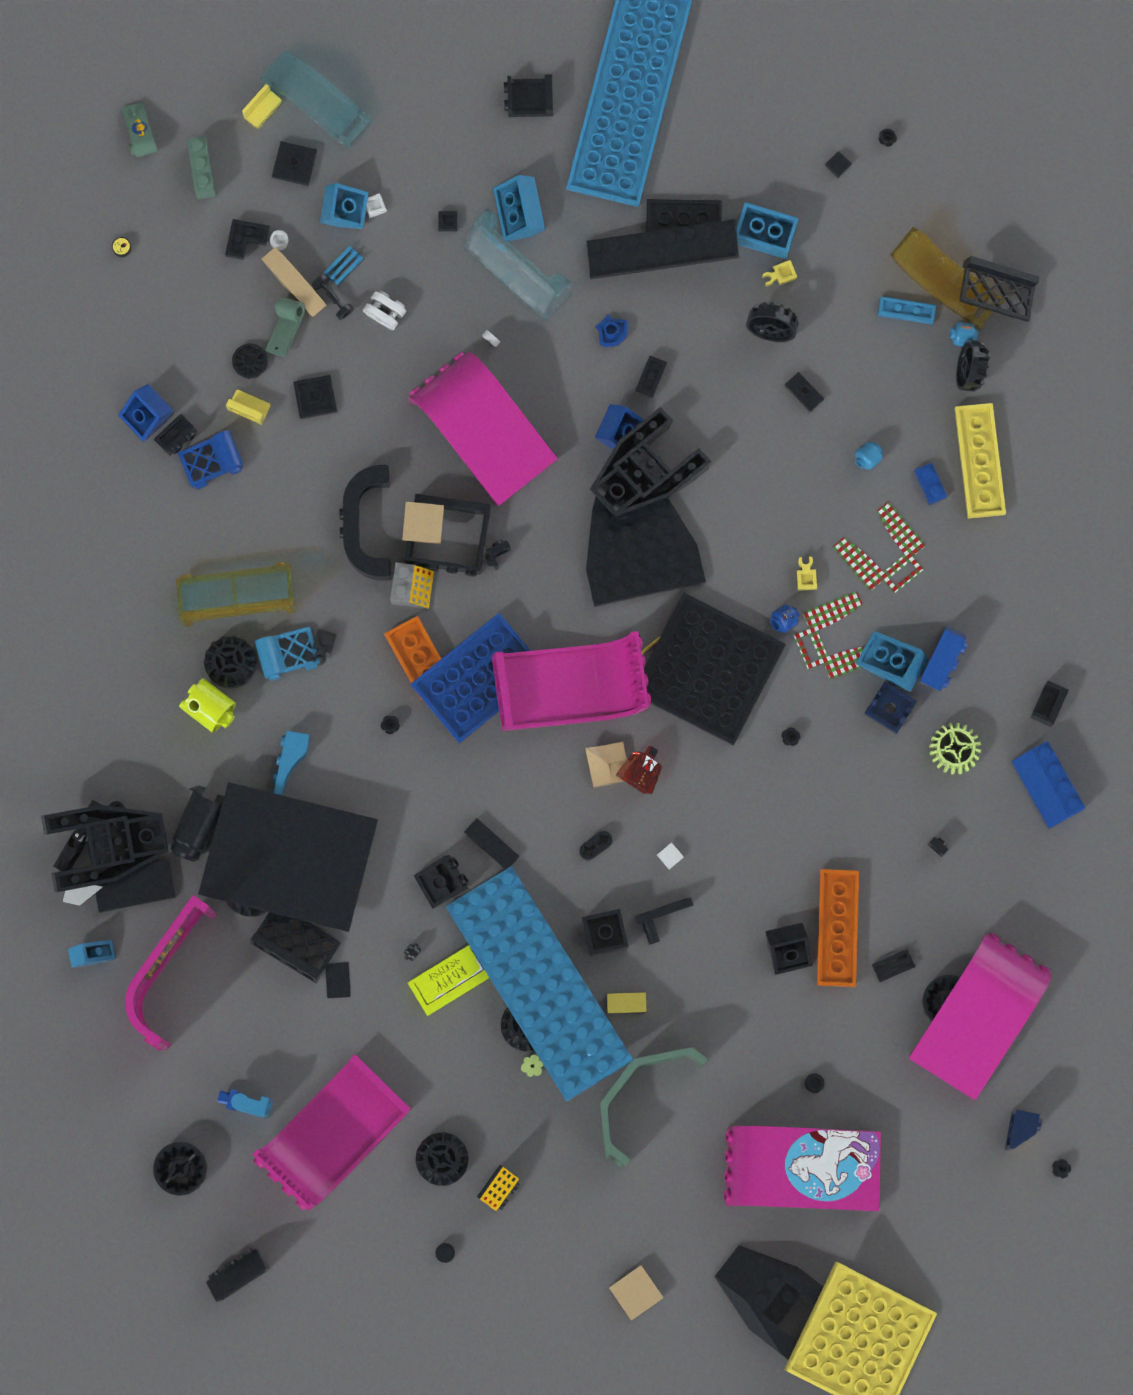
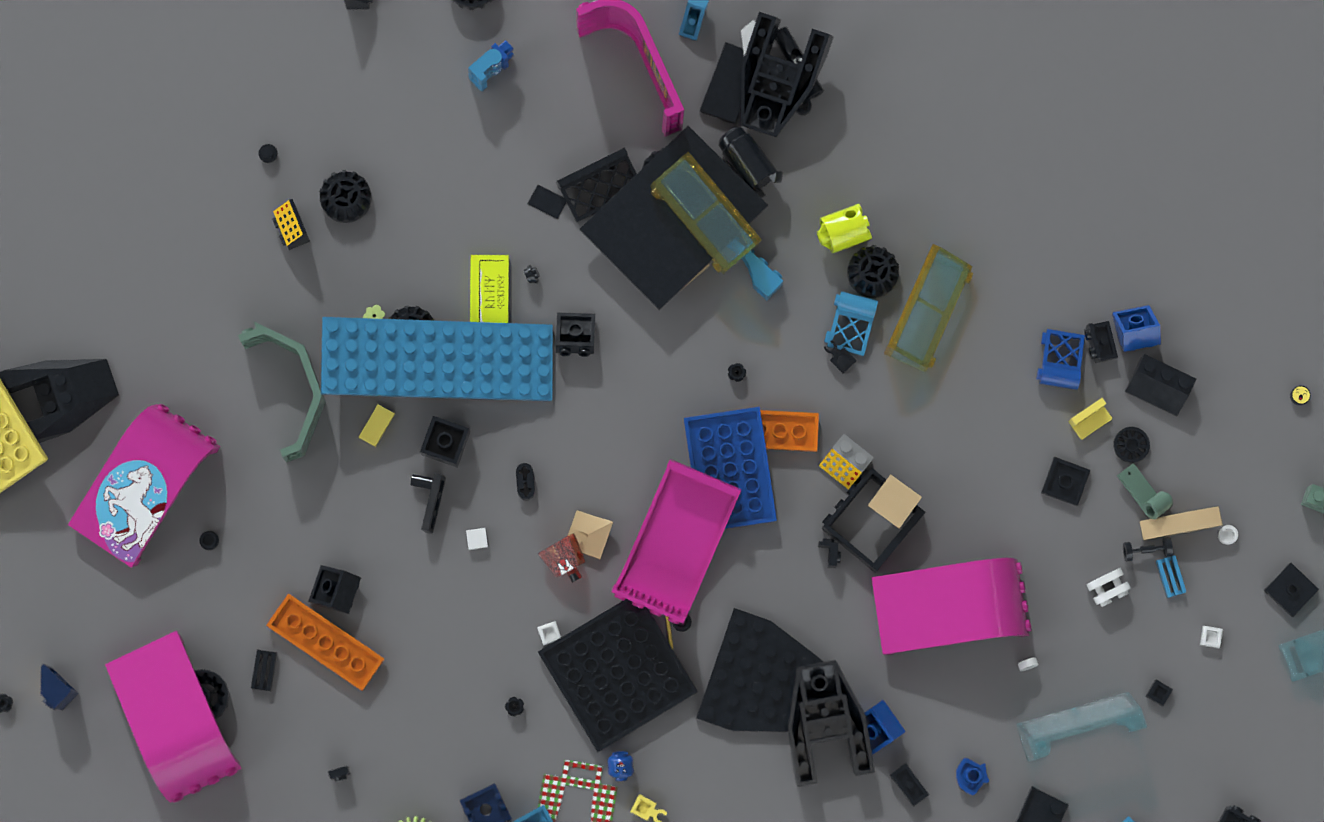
camera: 115 degrees right, 0 degrees up
black plate [225,219,270,260] -> none
dark pink panel [252,1054,411,1211] -> none
dark azure slope [320,183,368,229] -> none
black arch [339,465,391,580] -> none
black tile [464,818,520,870] -> none
dark azure slope [493,175,545,242] -> none
tan tile [609,1265,663,1321] -> none
none -> white tile [537,621,561,646]
none -> windscreen [651,152,762,275]
none -> black slope [1125,354,1196,416]

